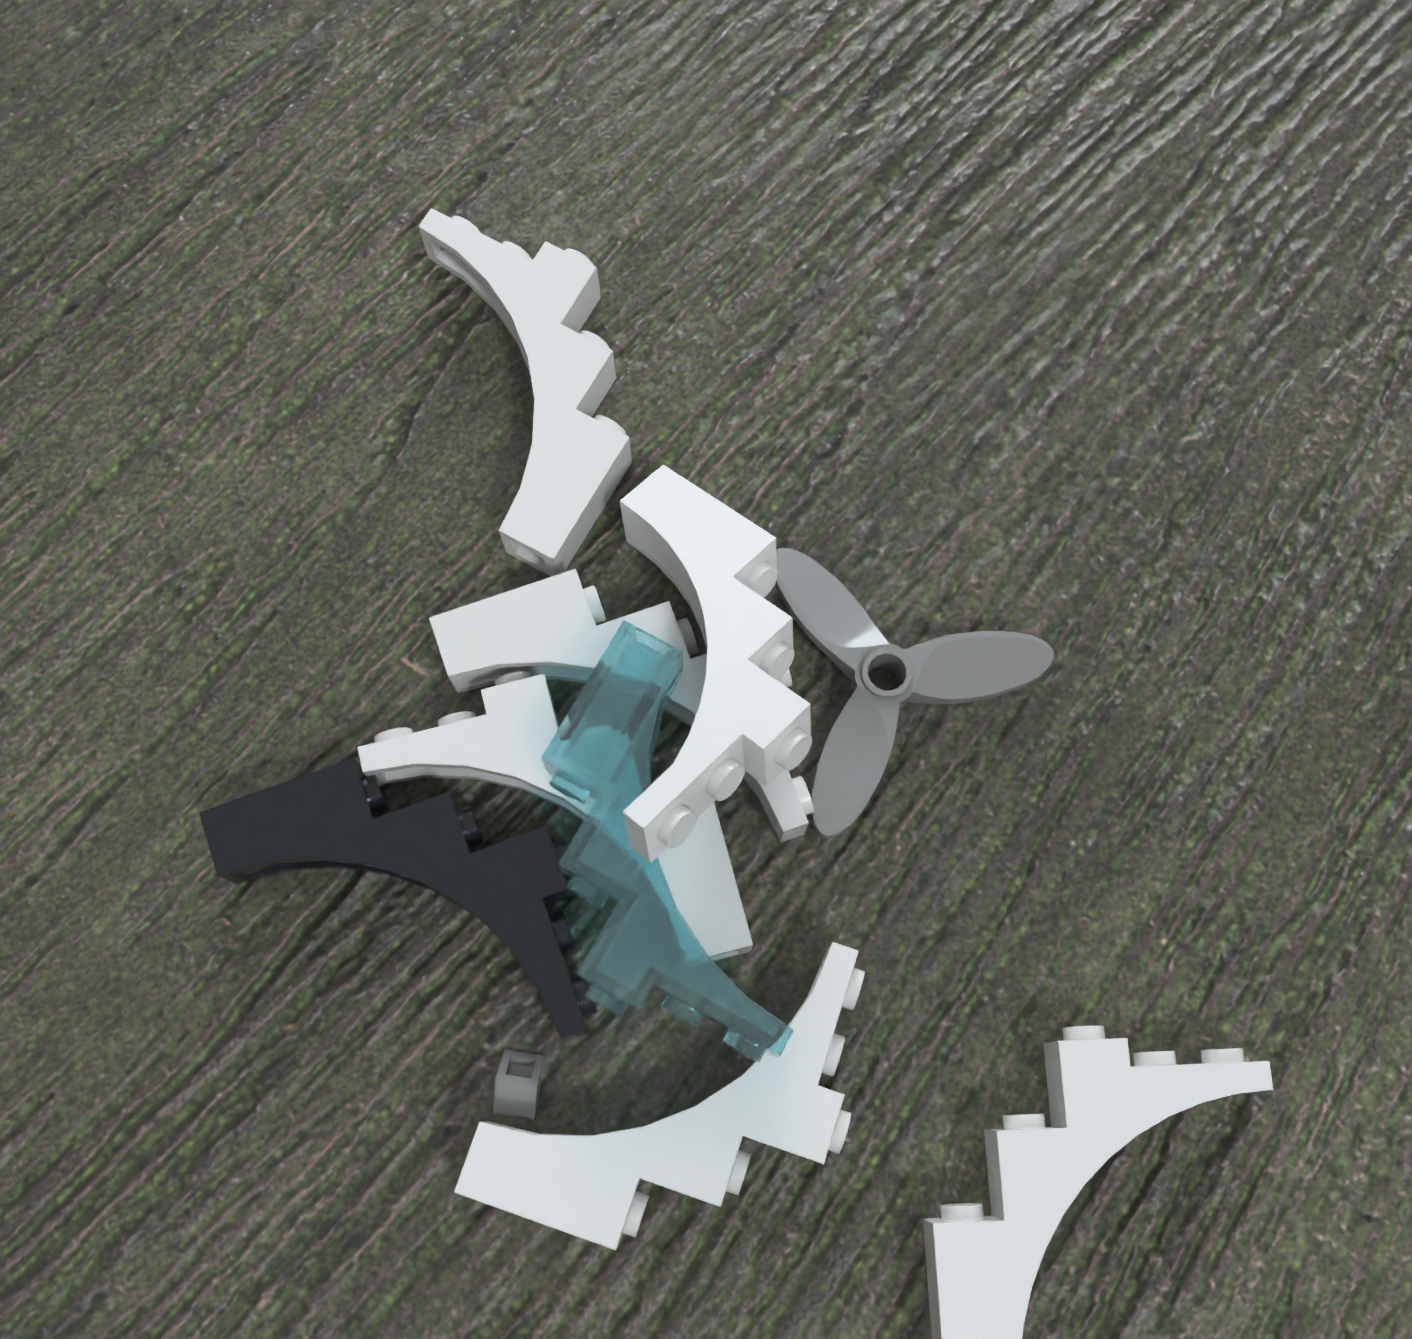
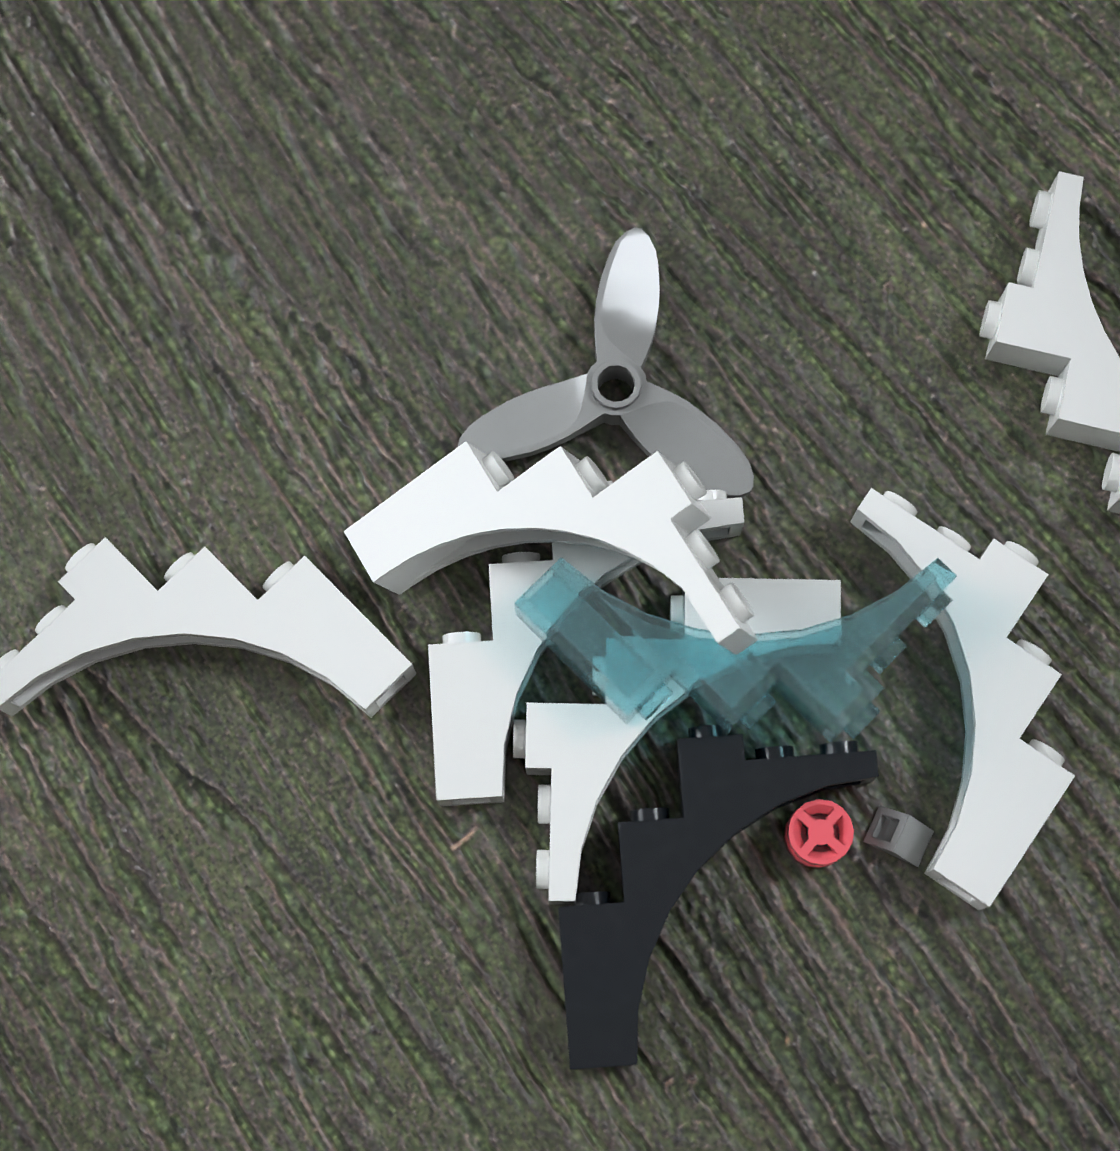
camera: 70 degrees left, 5 degrees up
none -> coral wheel [784,799,854,868]

